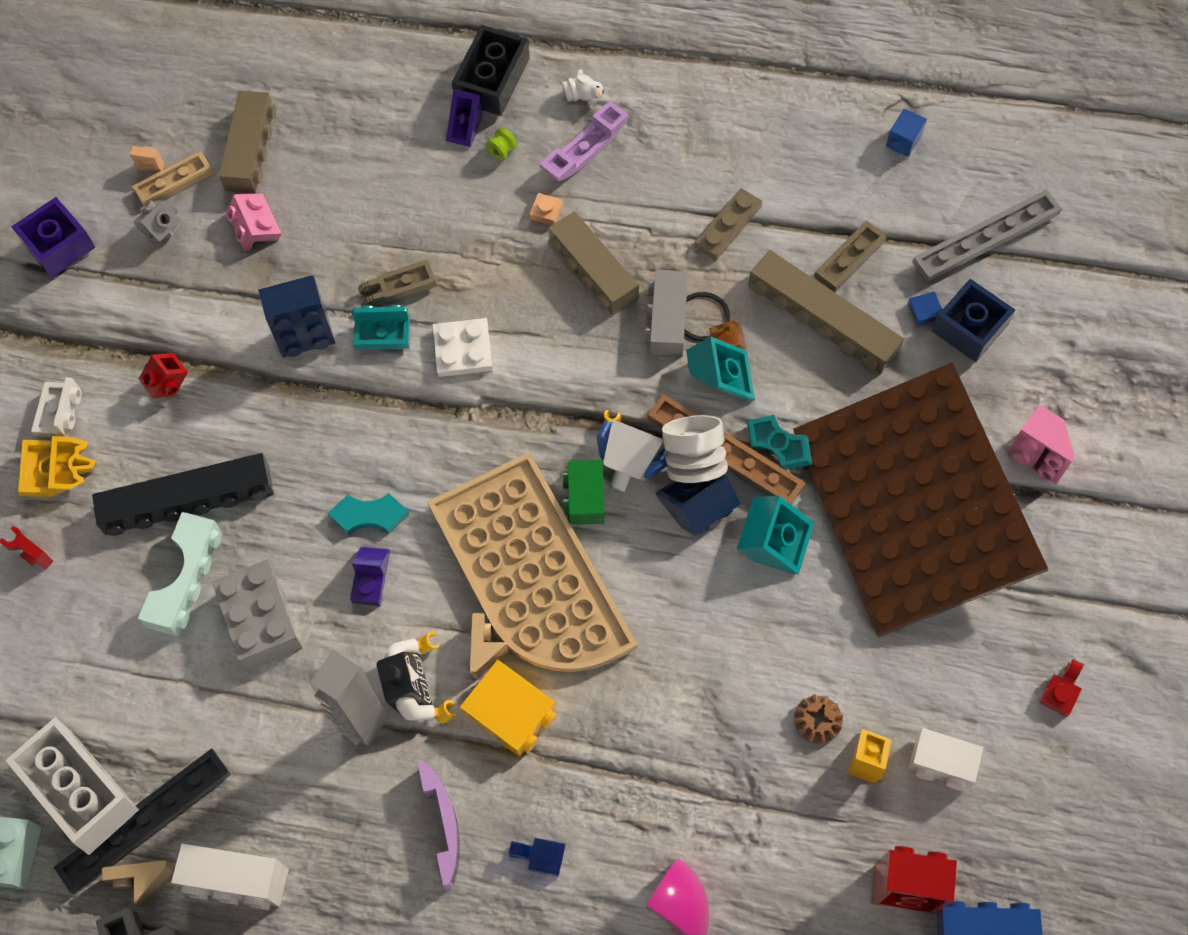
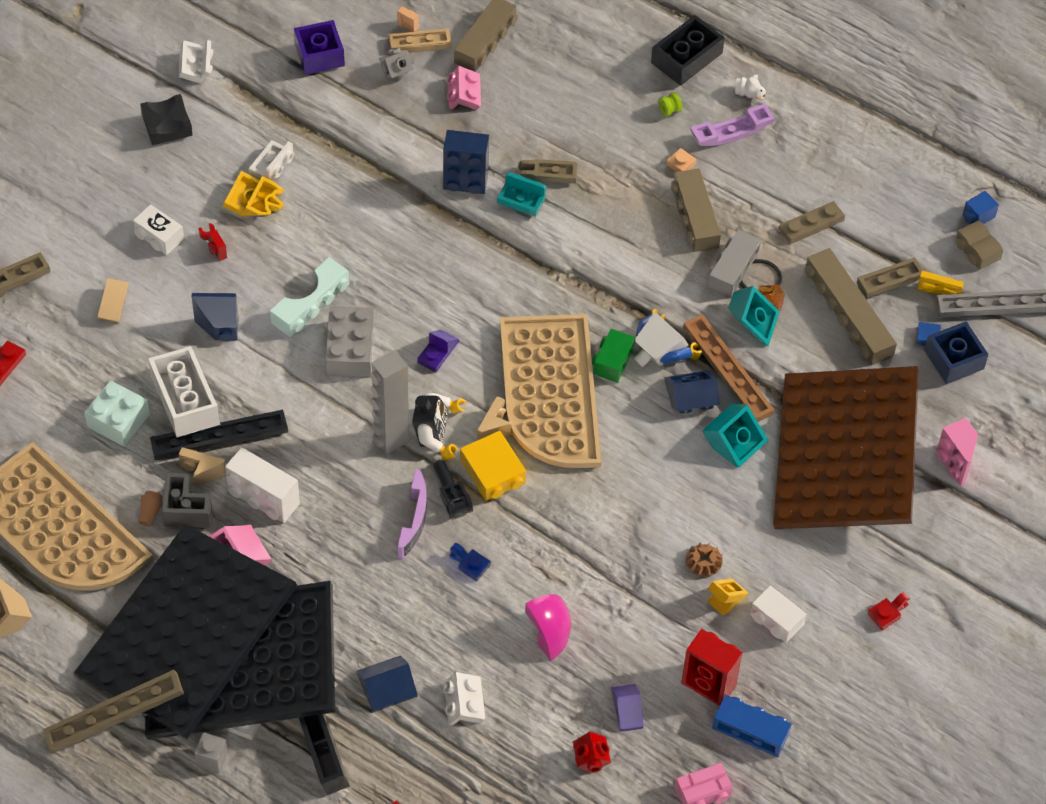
camera: 20 degrees right, 10 degrees down
black brick [92,453,274,536] -> none
red brick [138,353,188,398] -> none
teal tile [327,493,410,535] -> none
white plate [433,318,493,377] -> none
dark purple slope [446,90,482,147] -> none
white wheel [662,415,728,483] -> none
teal tile [747,415,812,470] -> none
none -> dark blue slope [191,293,239,341]
none -> black connector [433,459,473,519]
none -> yellow tile [917,270,964,295]
none -> dark tan brick [955,221,1003,269]

